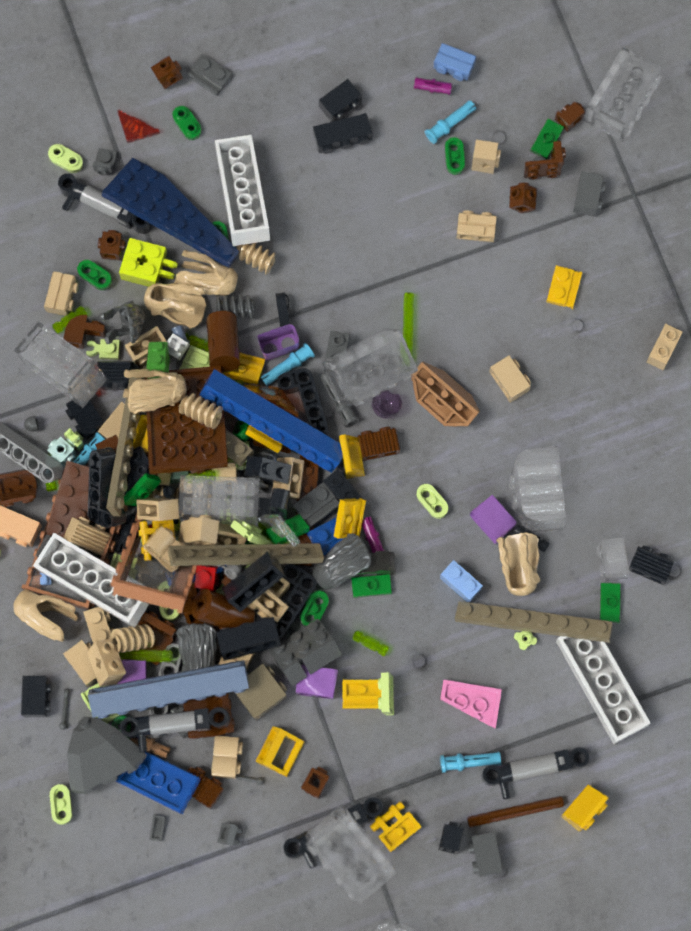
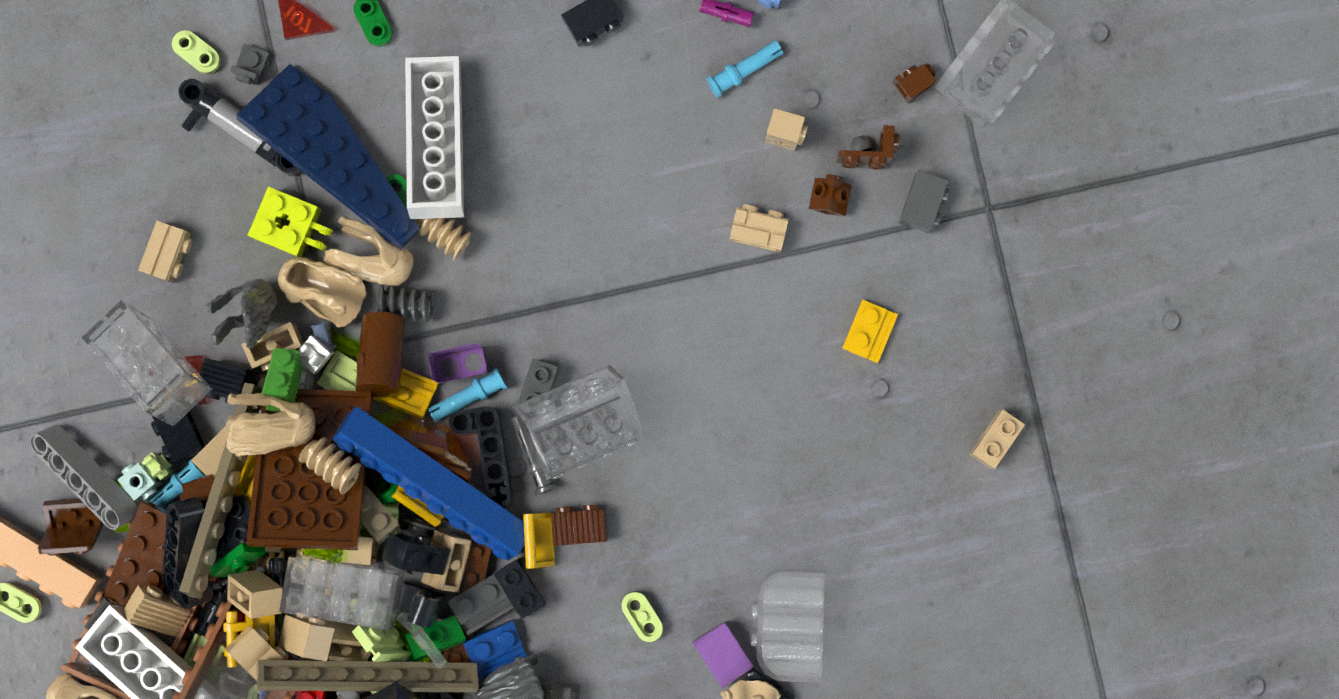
camera: 10 degrees right, 10 degrees up
dark grey hinge [24,416,39,432] -> none
clear neon green axle [52,306,87,334] -> none
reddish brown brick [63,315,106,349] -> none
green plate [77,260,112,290] -> none
yellowish green plate [86,339,120,360] -> none
reddish brown brick [98,230,126,260] -> none
black piece [275,292,290,327] -> none
black brick [313,113,372,154] -> none
yellow plate [334,498,366,539] -> none
magenta pin [362,516,385,557] -> none
clear purple hair [371,390,402,419] -> none
clear neon green axle [402,292,414,366] -> none
medium nougat wedge [411,361,480,426] -> none
green plate [445,137,465,175] -> none
tan brick [489,355,531,403] -> none
green plate [530,119,564,160] -> none

